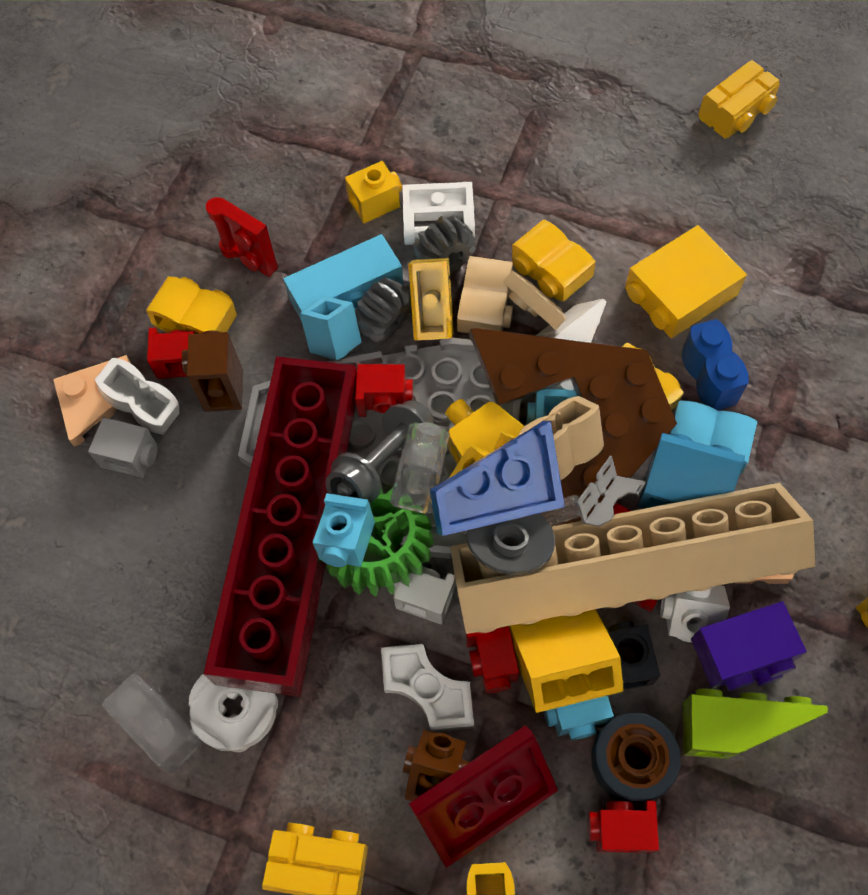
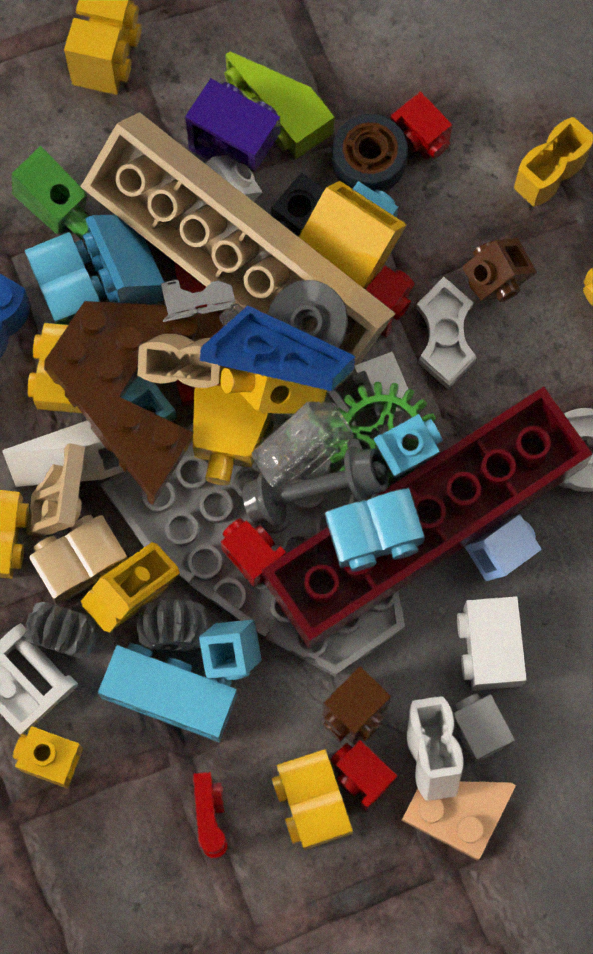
camera: 135 degrees left, 10 degrees up
dark red tile [409,725,558,868] -> none
none -> bright green torso [12,146,90,240]
none -> medium azure brick [325,488,425,571]
none -> white brick [457,596,527,691]
none -> light blue brick [465,514,542,581]

